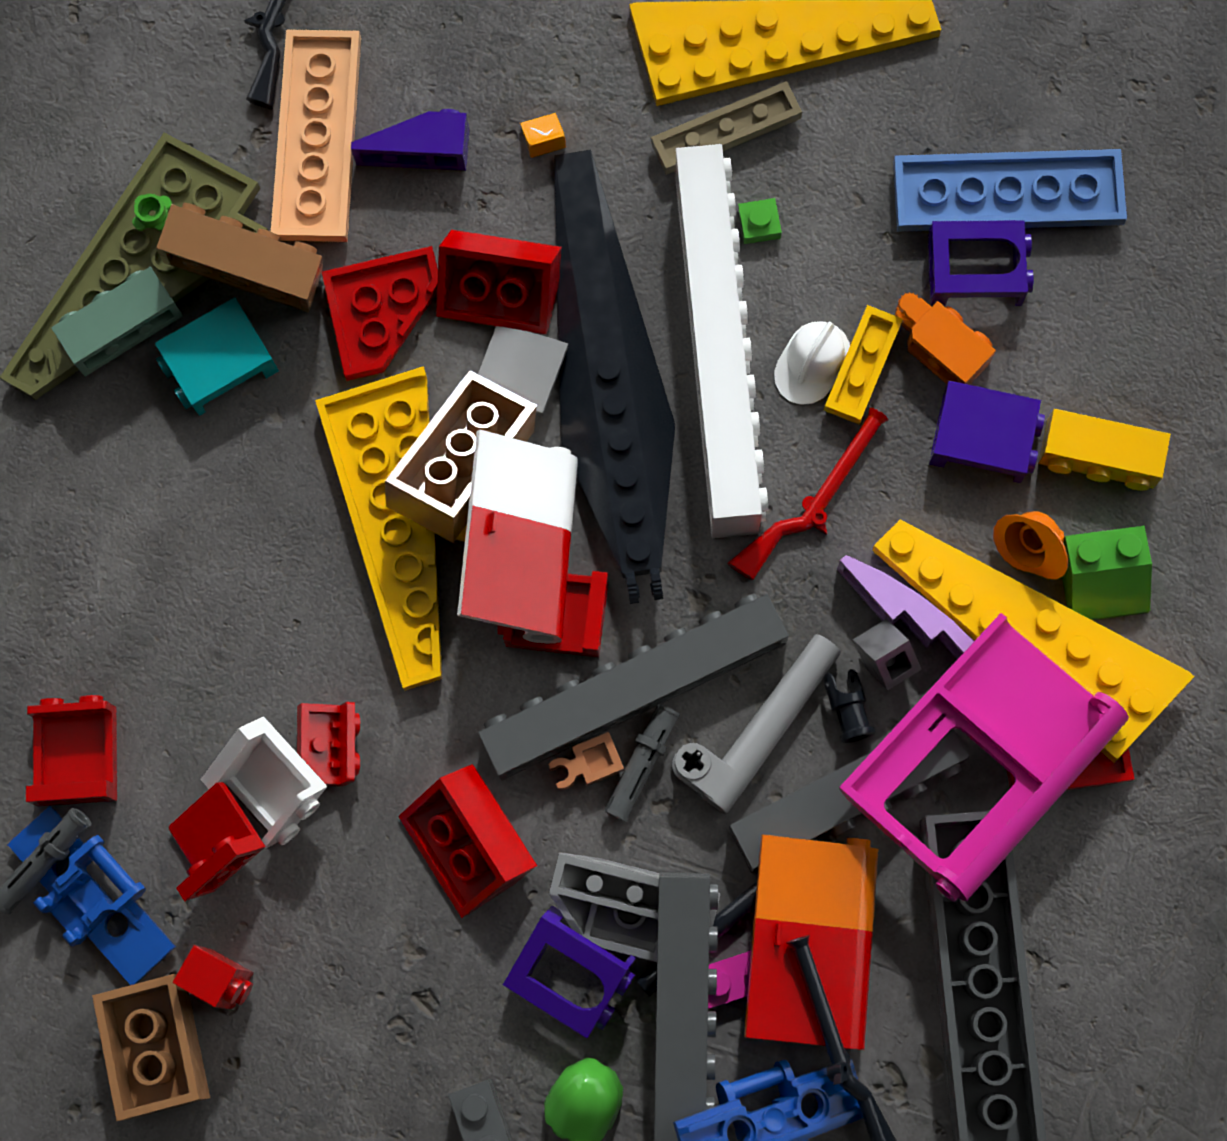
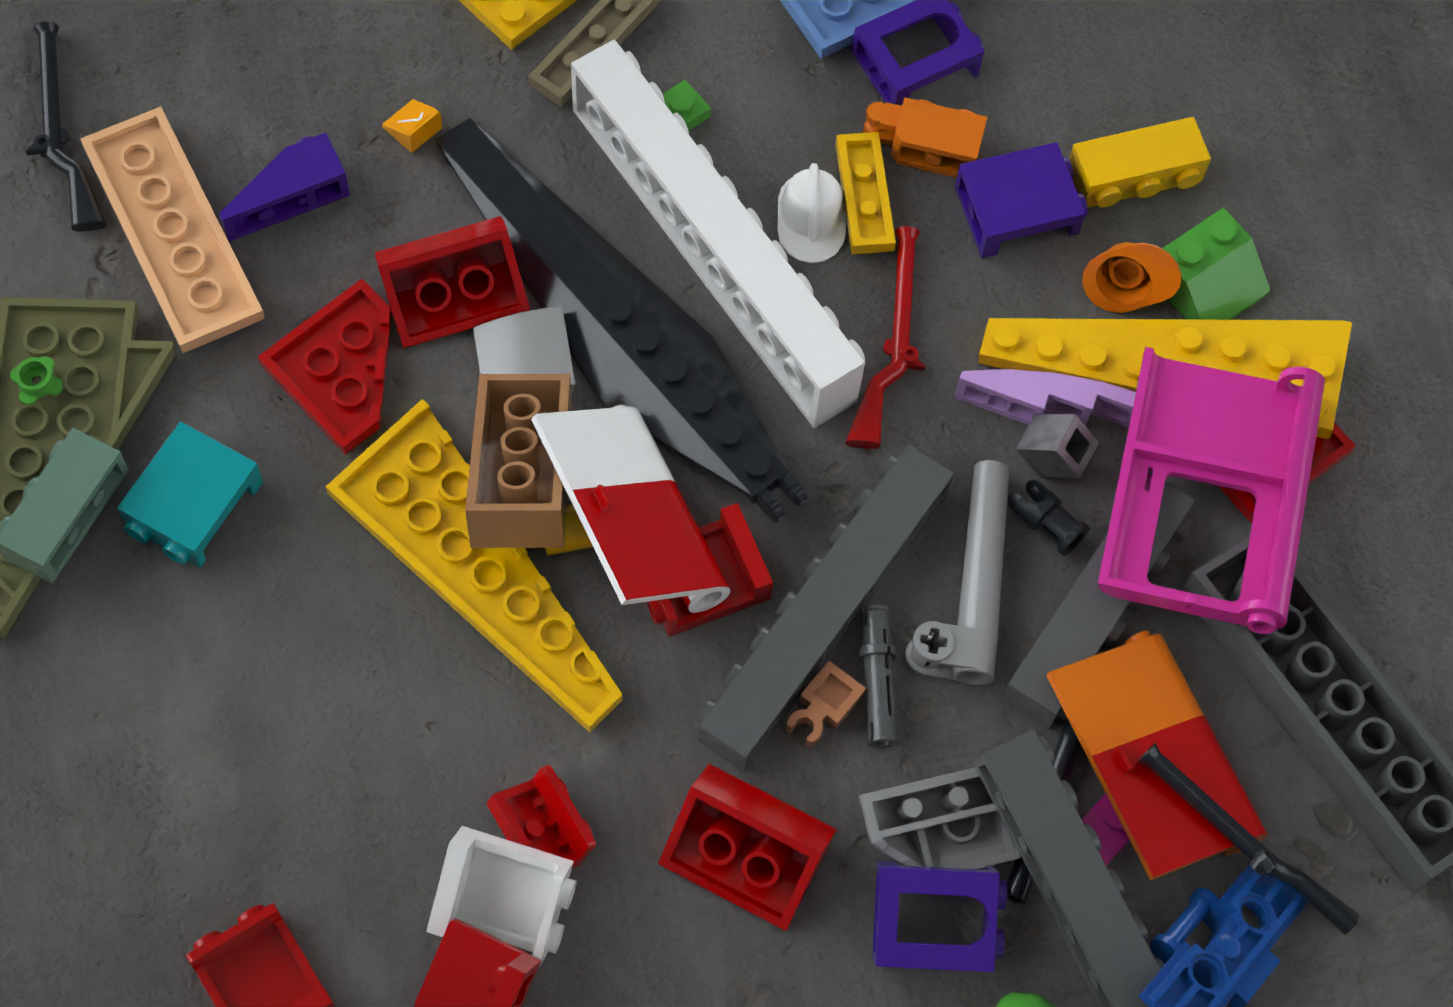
camera: 40 degrees left, 10 degrees down
medium nougat brick [156,203,323,313] -> none

